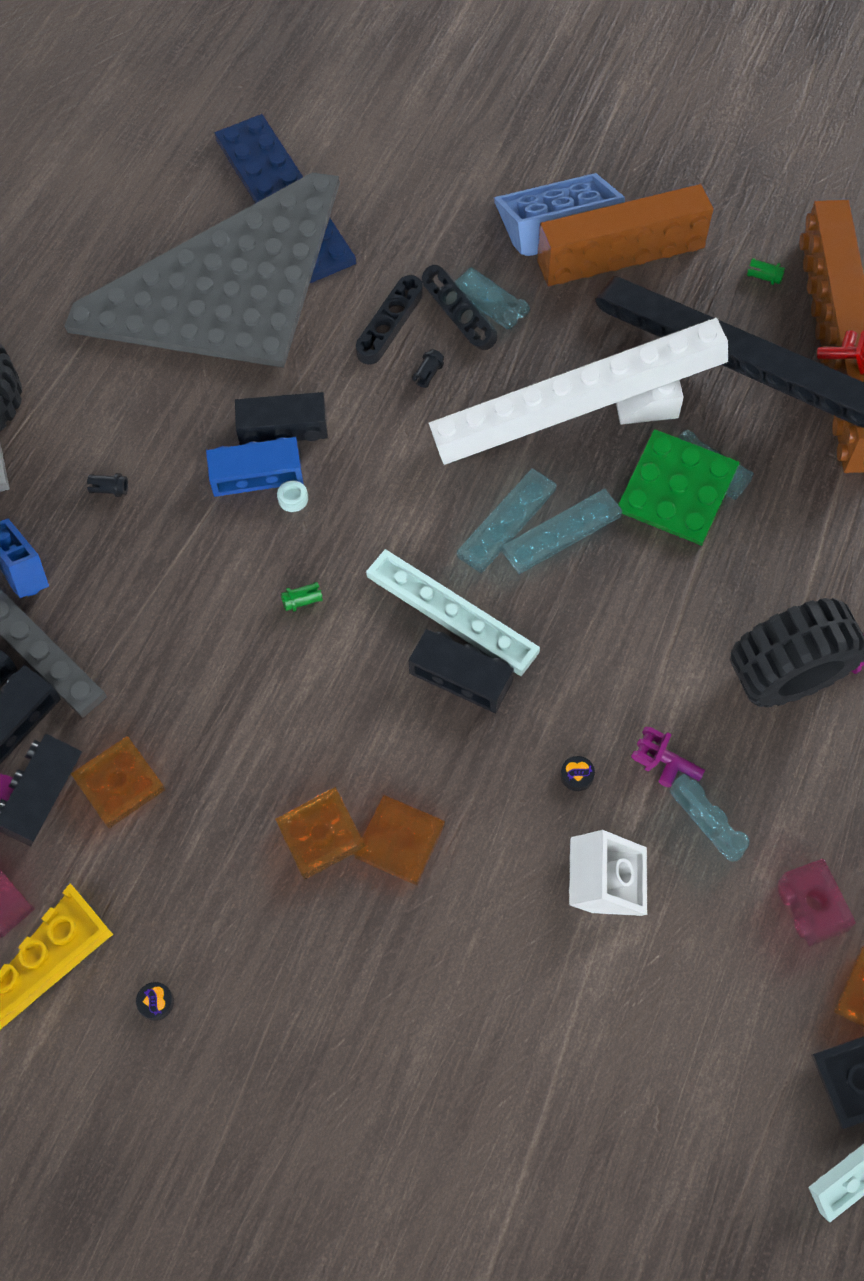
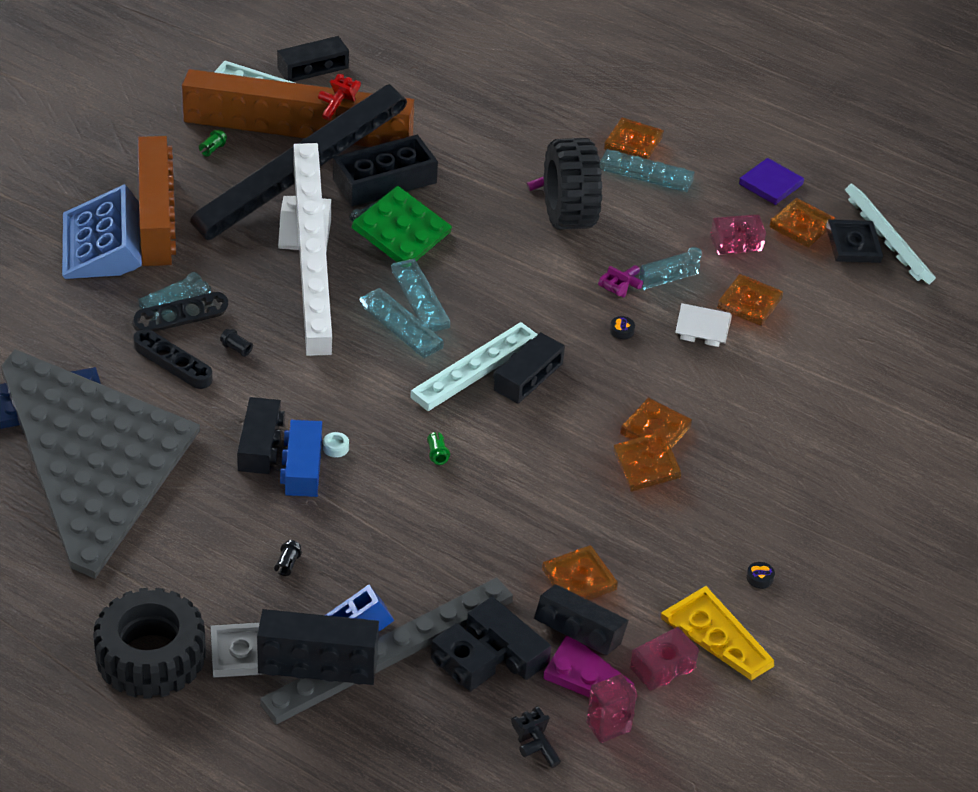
camera: 85 degrees left, 20 degrees down
none -> black brick [333,134,438,207]
none -> clear orange plate [717,274,783,326]

